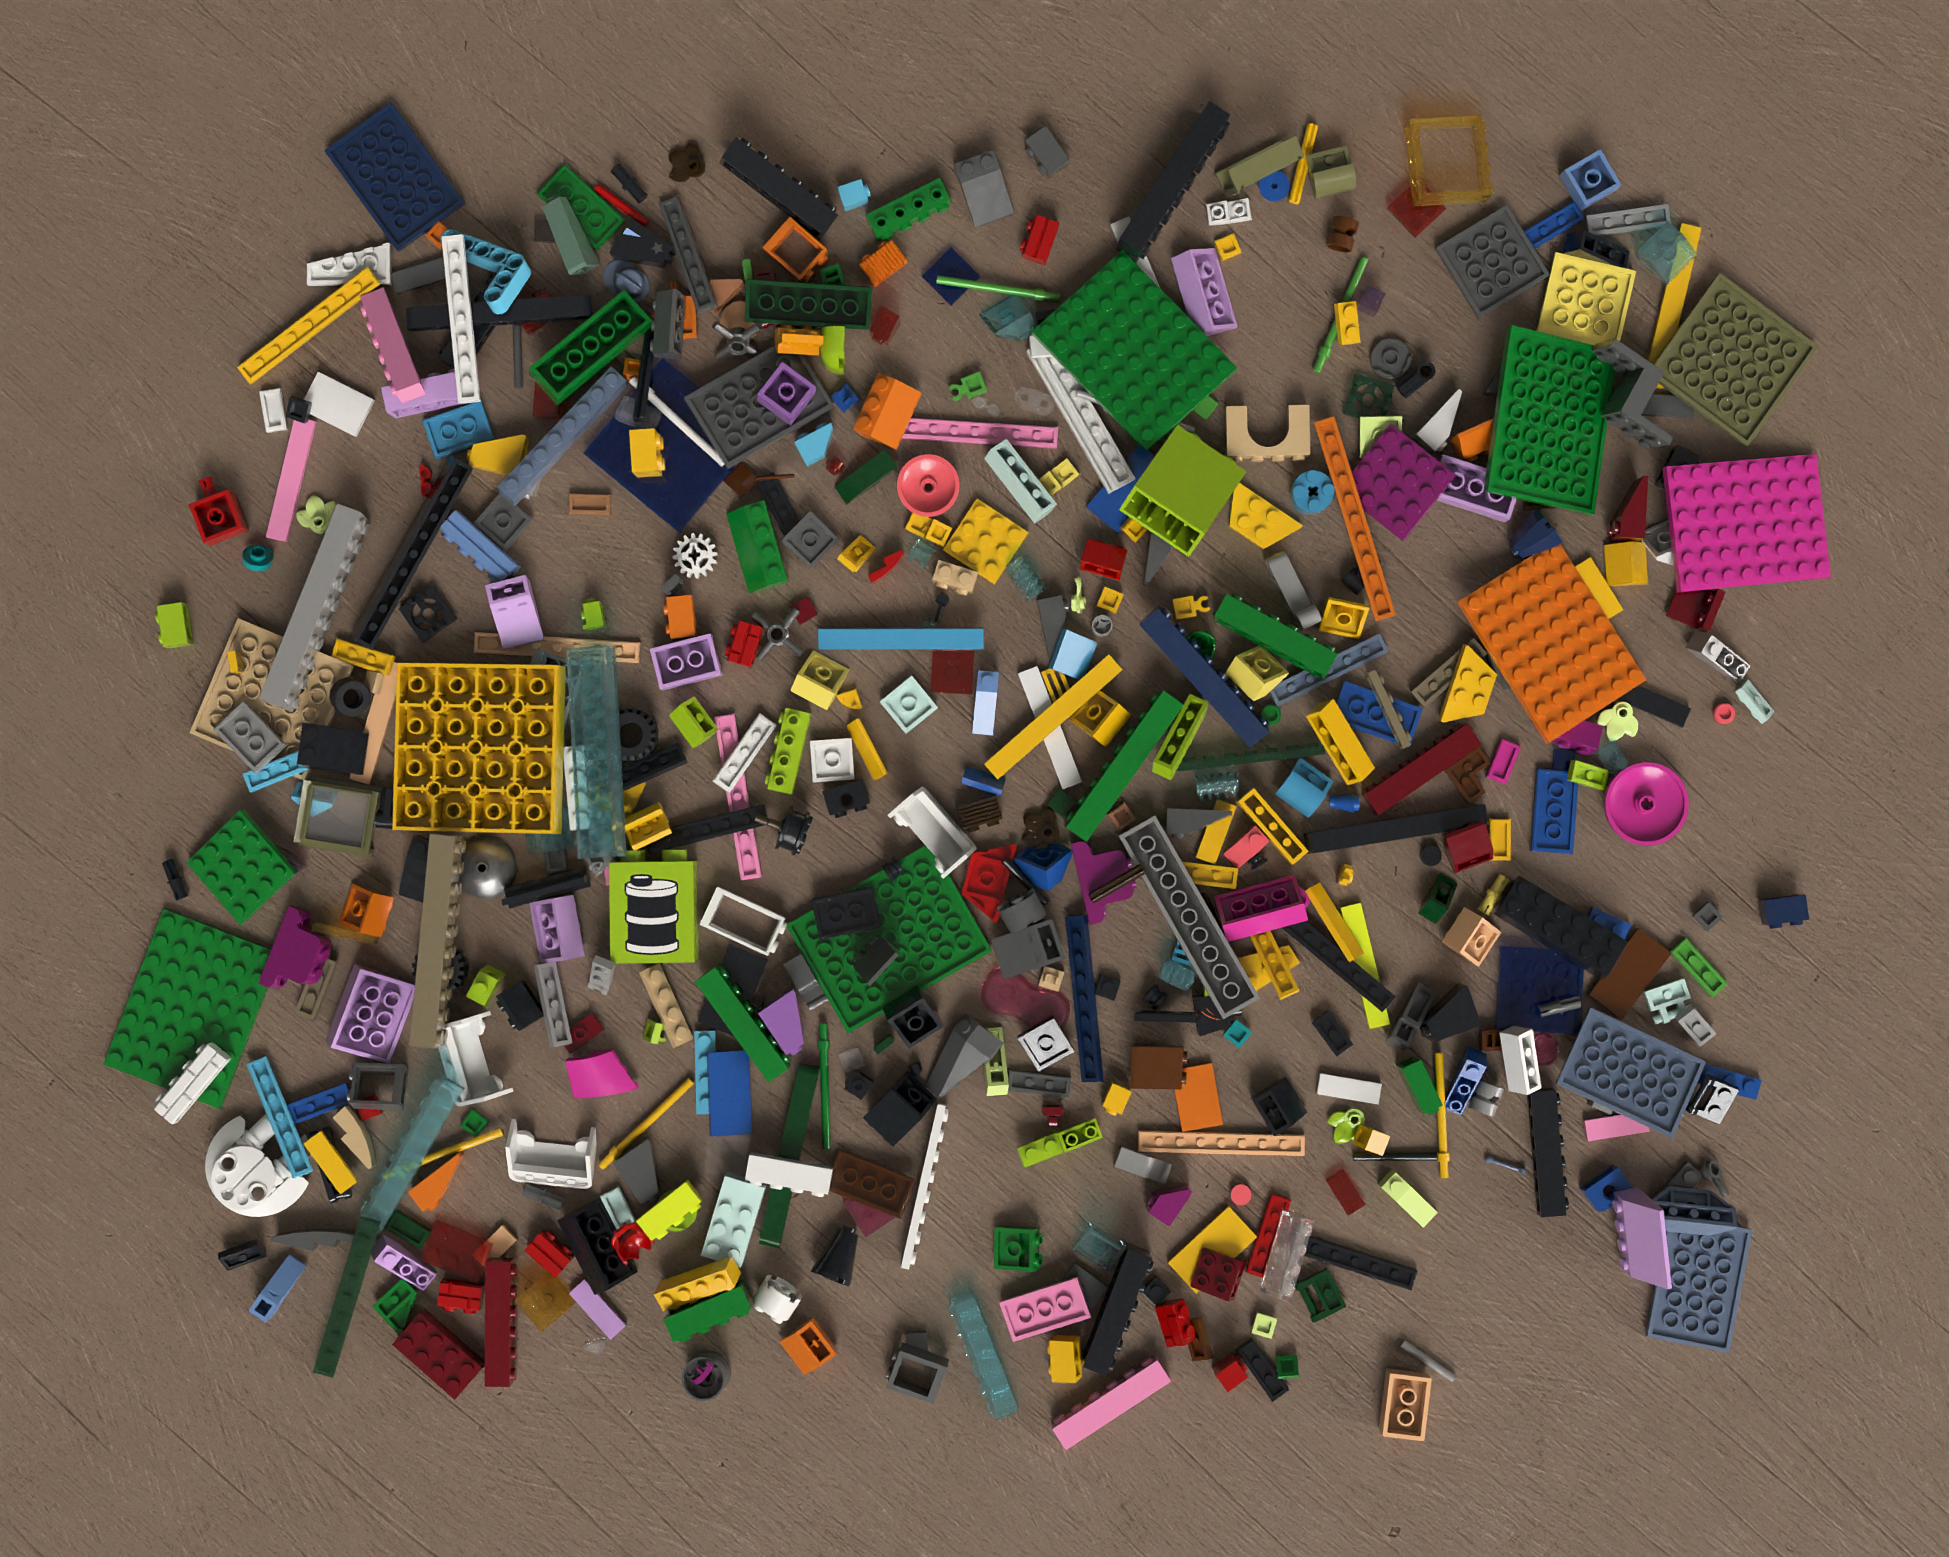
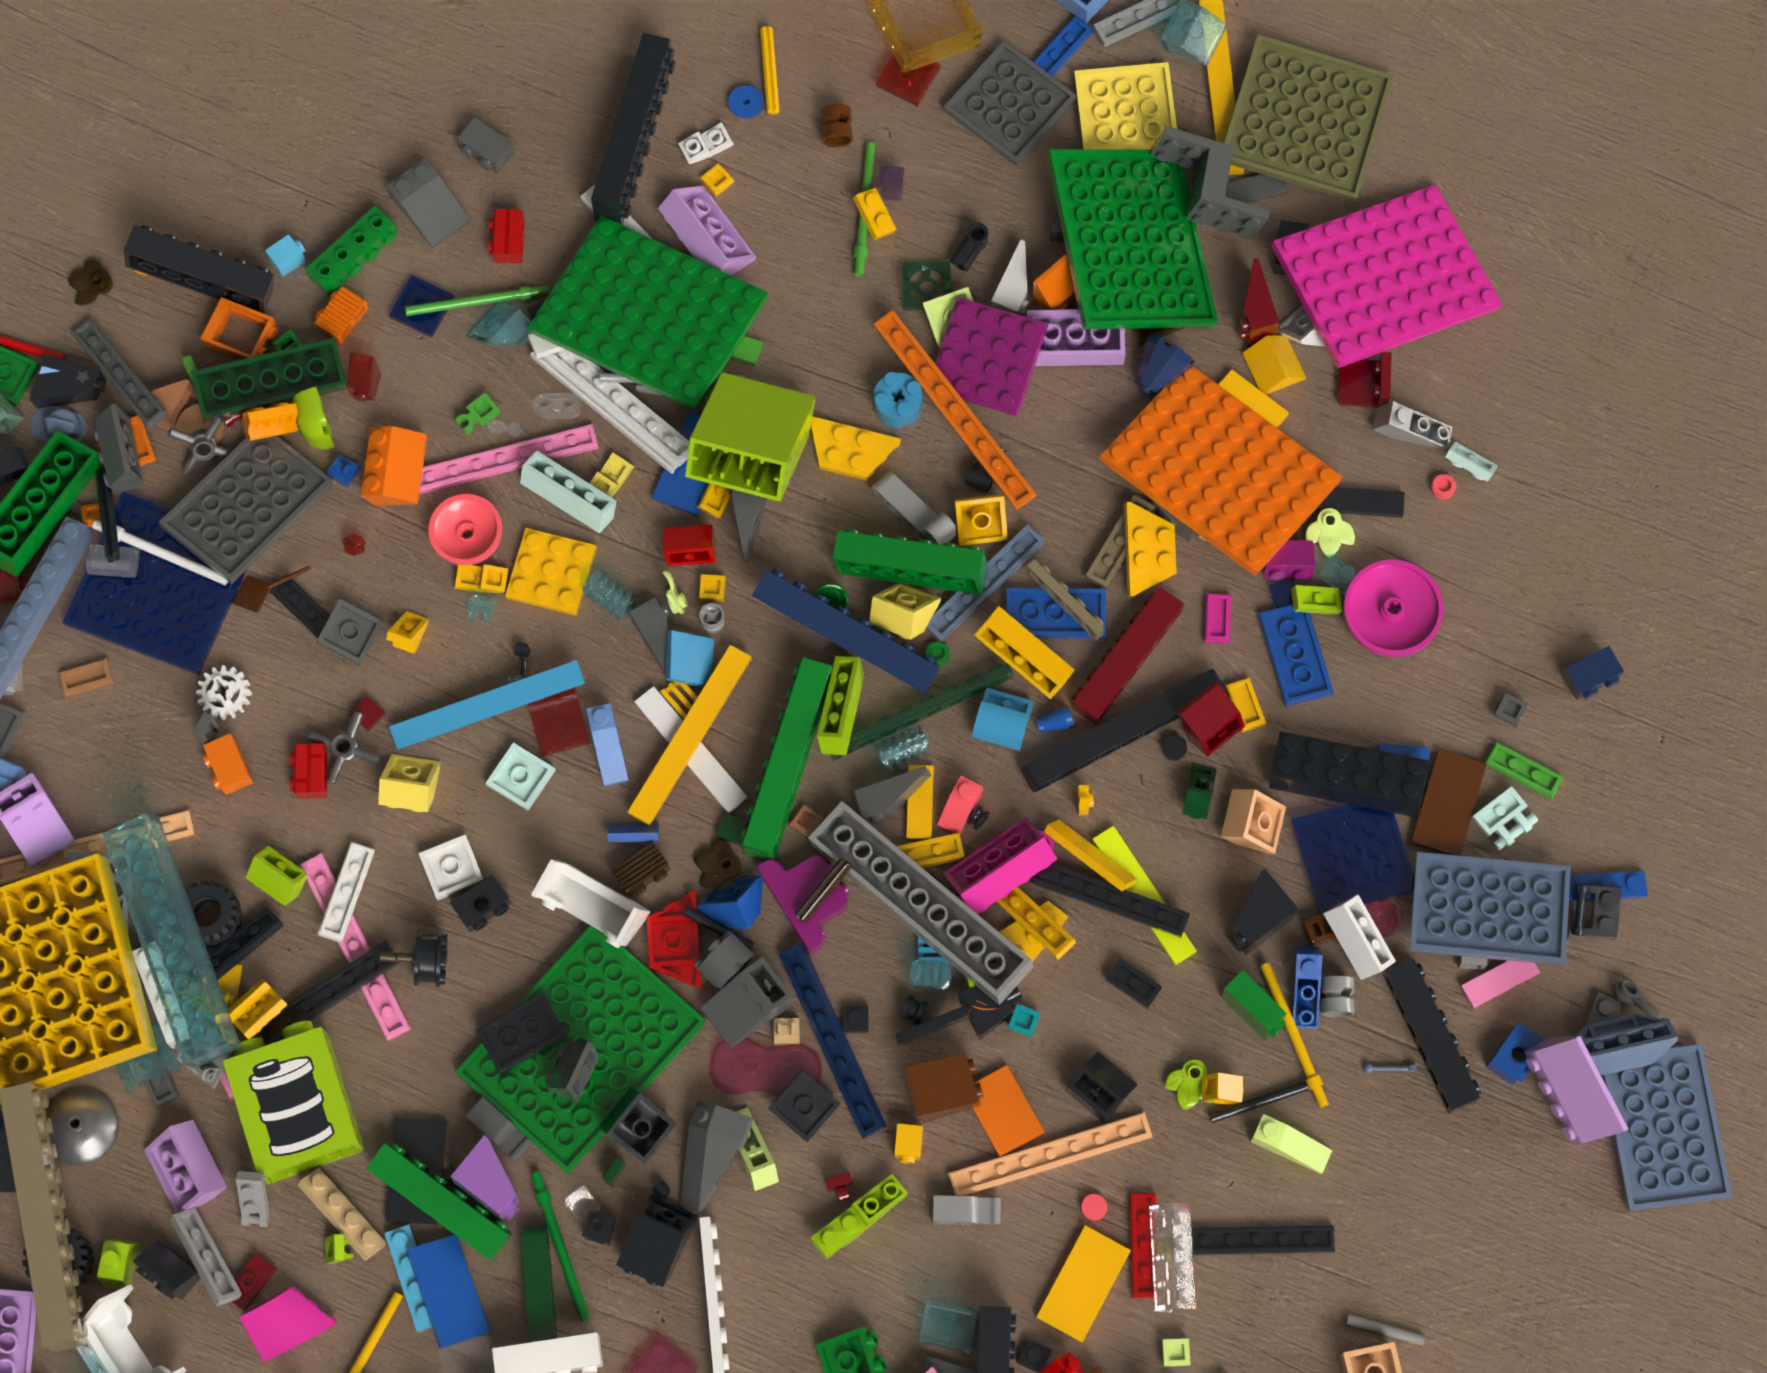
camera: 15 degrees left, 15 degrees down
black fence [501,866,591,909] -> none
lime brick [580,598,606,631] -> none
black pin [611,163,648,204] -> none
yellow brick [629,428,665,478] -> none
lavender brick [650,633,723,691] -> none
white window [699,886,788,956] -> none
green slope [726,500,789,594] -> none
medium lavender brick [757,362,816,426] -> none
lime brick [765,708,811,795] -> none
medium azure slope [794,422,834,467] -> none
reddish brown tile [829,1150,916,1219] -> none
dark green slope [835,450,897,505] -> none
yellow tile [836,689,862,709] -> none
yellow slope [846,719,888,780] -> none
red slope [868,549,904,584] -> none
black wheel [881,856,906,882] -> none
tan brick [932,560,978,596] -> none
dark grey tile [1008,1069,1071,1098] -> none
yellow slope [1069,690,1132,747] -> none
magenta slope [1145,1184,1193,1227] -> none
yellow plate [1172,596,1210,620] -> none
dark red bracket [1190,1247,1247,1302] -> none
olive piece [1215,136,1305,197] -> none
tan arch [1224,405,1310,462] -> none
yellow brick [1236,788,1308,865] -> none
dark green plate [1294,1268,1347,1323] -> none
olive brick [1306,145,1356,199] -> none
white tile [1316,1073,1382,1105] -> none
clear red tile [1325,1169,1365,1216] -> none
dark grey tile [1369,338,1412,380] -> none
dark grey slope [1386,982,1437,1051] -> none
reddish brown plate [1444,746,1491,804] -> none
light yellow pin [1477,874,1510,916] -> none
dark grey axle [1538,995,1581,1017] -> none
black slope [1563,230,1630,268] -> none
light grey plate [1675,1005,1716,1047] -> none

